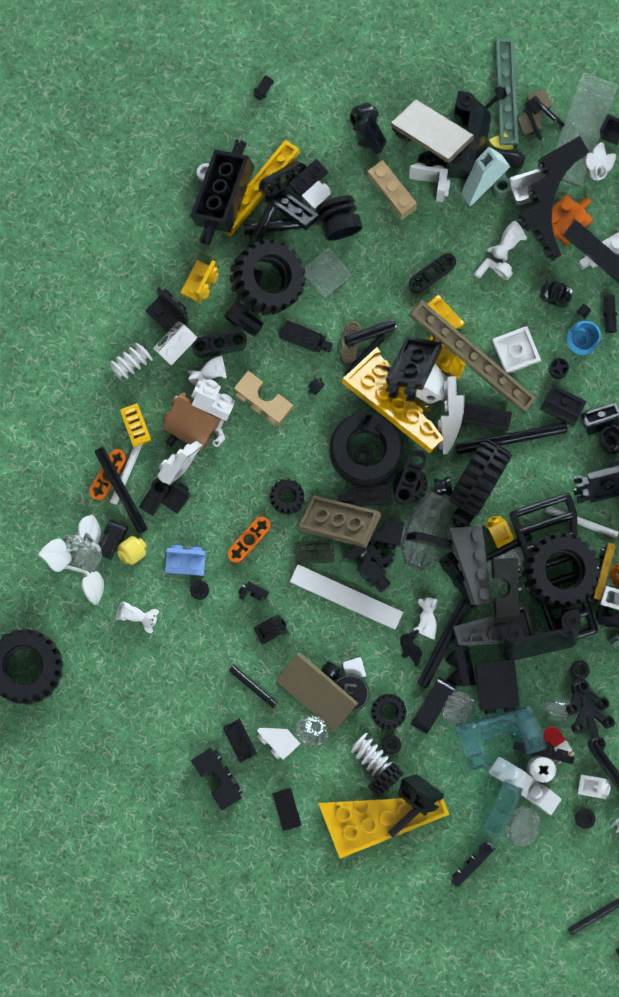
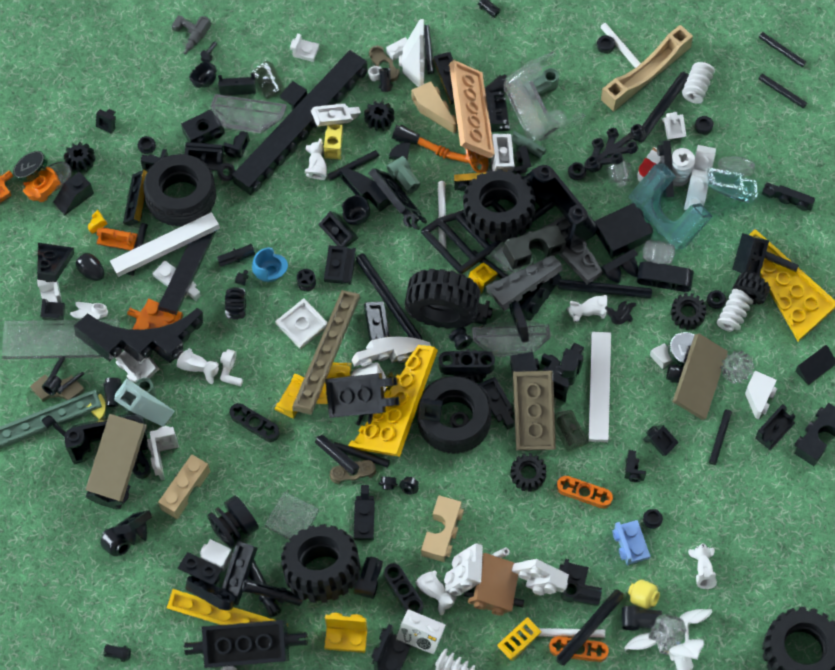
camera: 110 degrees left, 15 degrees down
none -> black plate [378,477,398,490]

